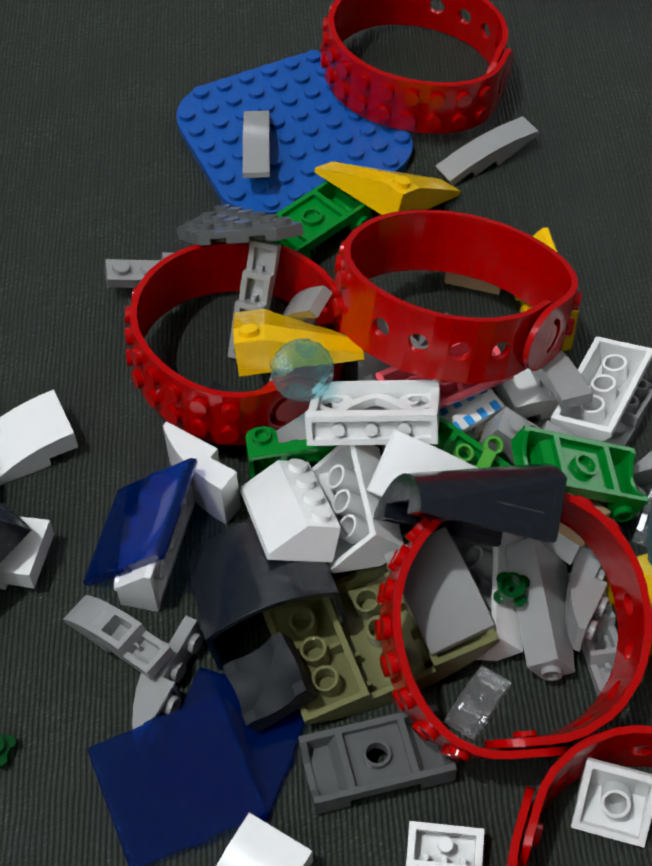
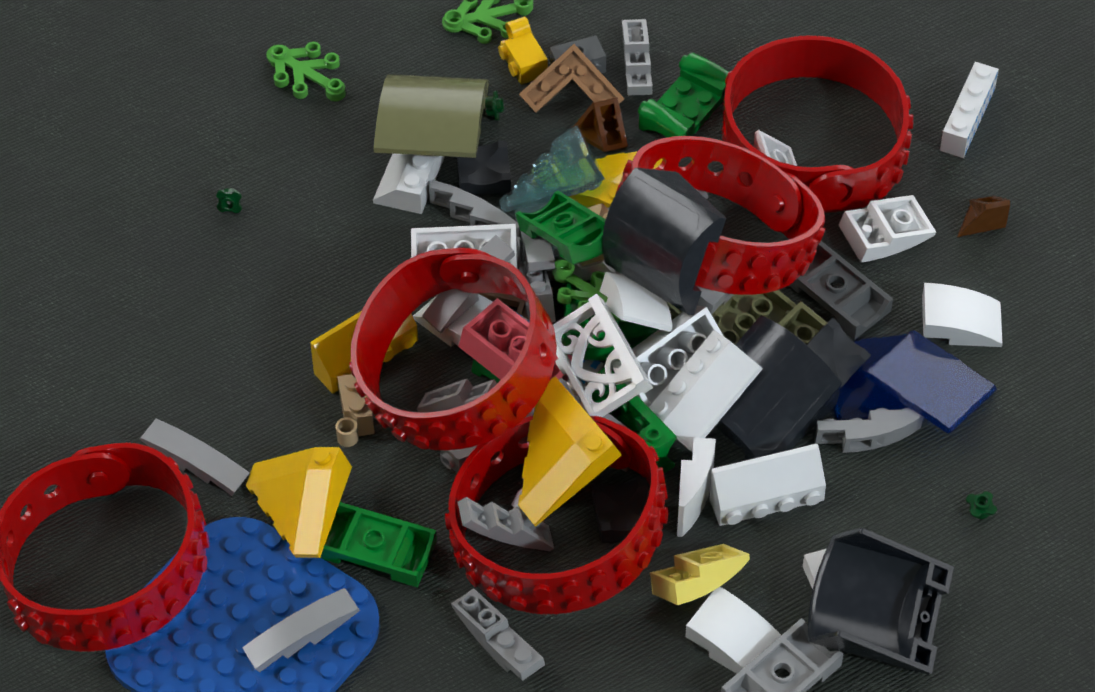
camera: 120 degrees left, 0 degrees up
light grey slope [63,595,175,680] -> none
clear blue piece [83,458,198,586] -> none
dark grey plate [176,204,304,246] -> none
clear light blue dish [270,338,334,402] -> none
light grey slope [283,285,333,324] -> none
none -> light yellow slope [650,544,750,605]

